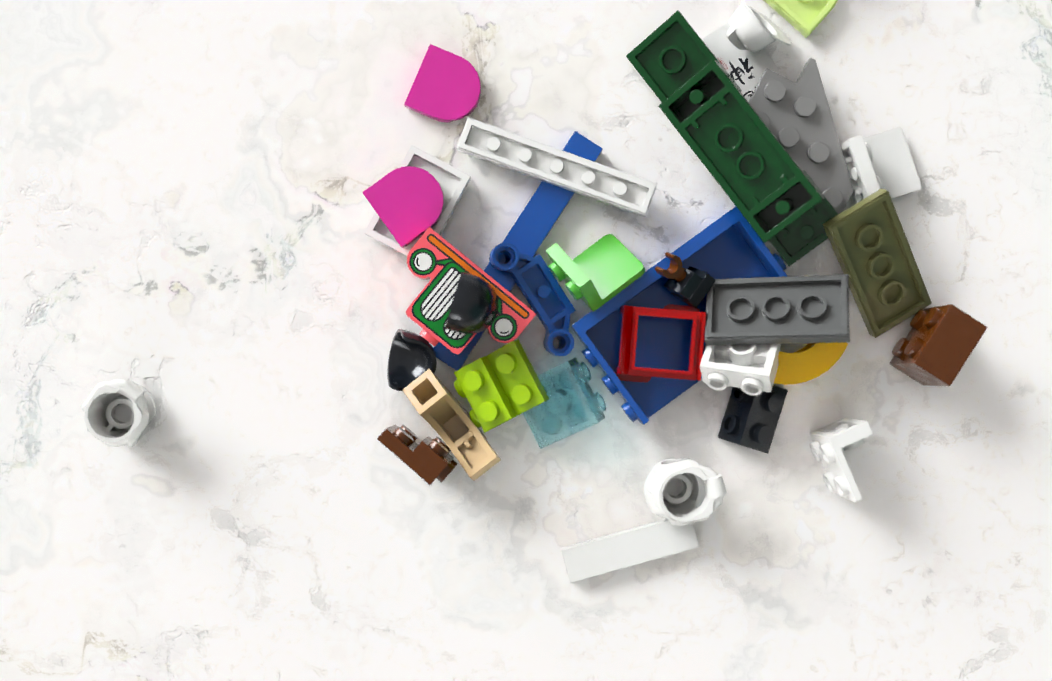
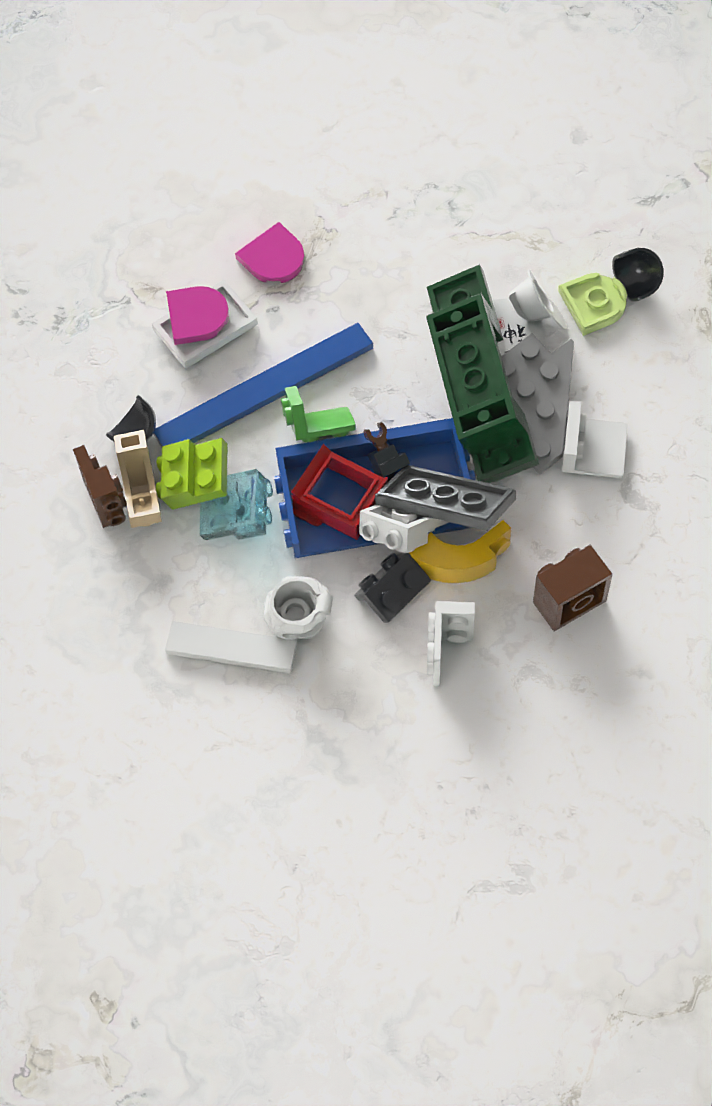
camera: 25 degrees right, 25 degrees down
brick [406,227,536,355] -> none
black helmet [445,271,498,334] -> none
white tile [456,117,658,217] -> none
blue plate [489,243,576,356] -> none
olive tile [822,188,932,338] -> none

